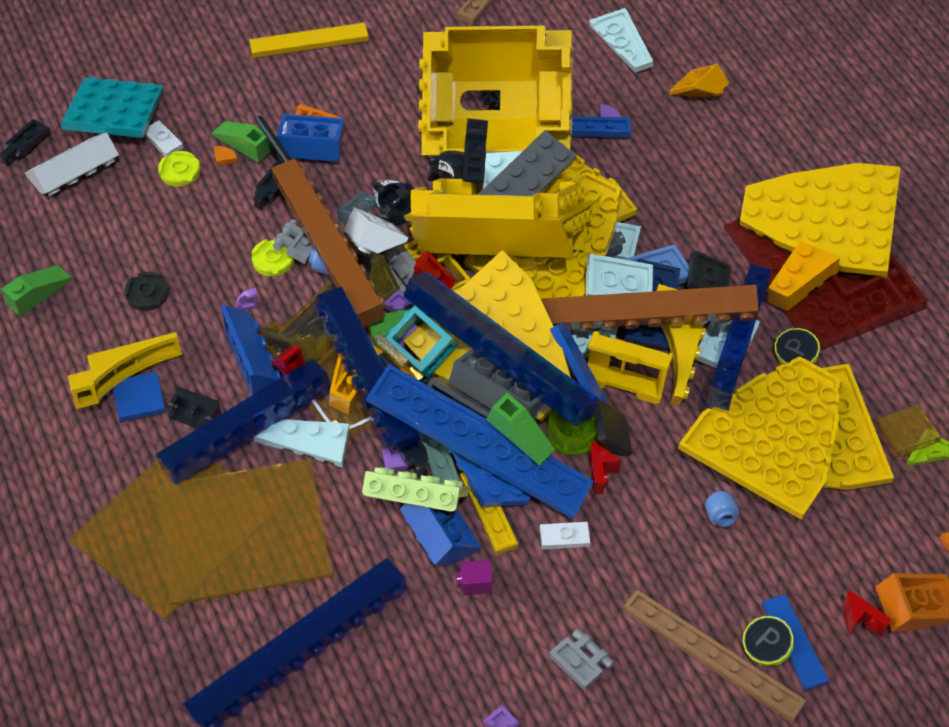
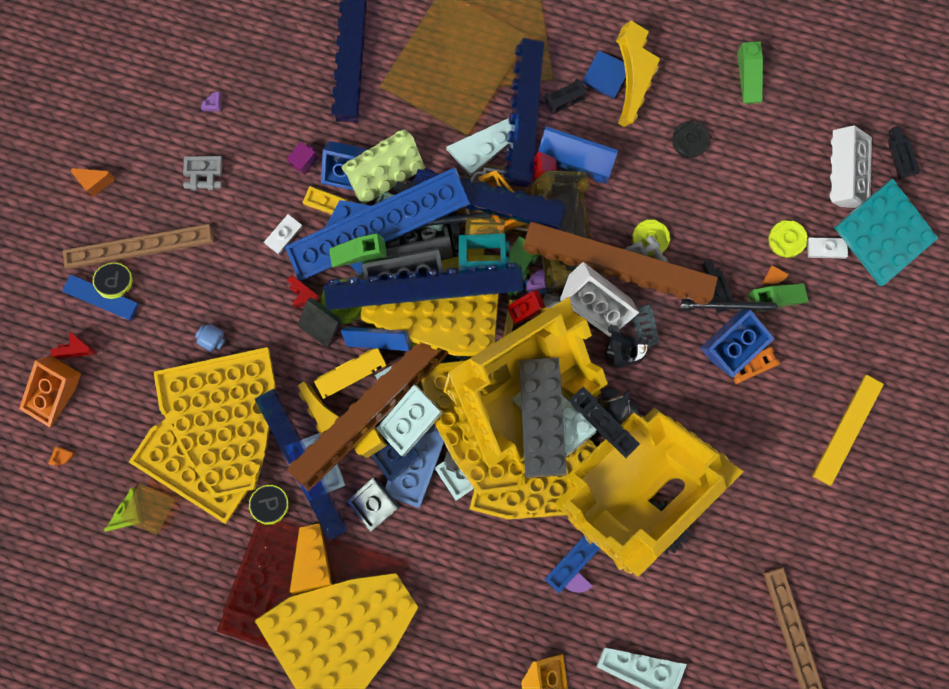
camera: 140 degrees right, 25 degrees up
medium lavender tile [236,288,259,310] -> none

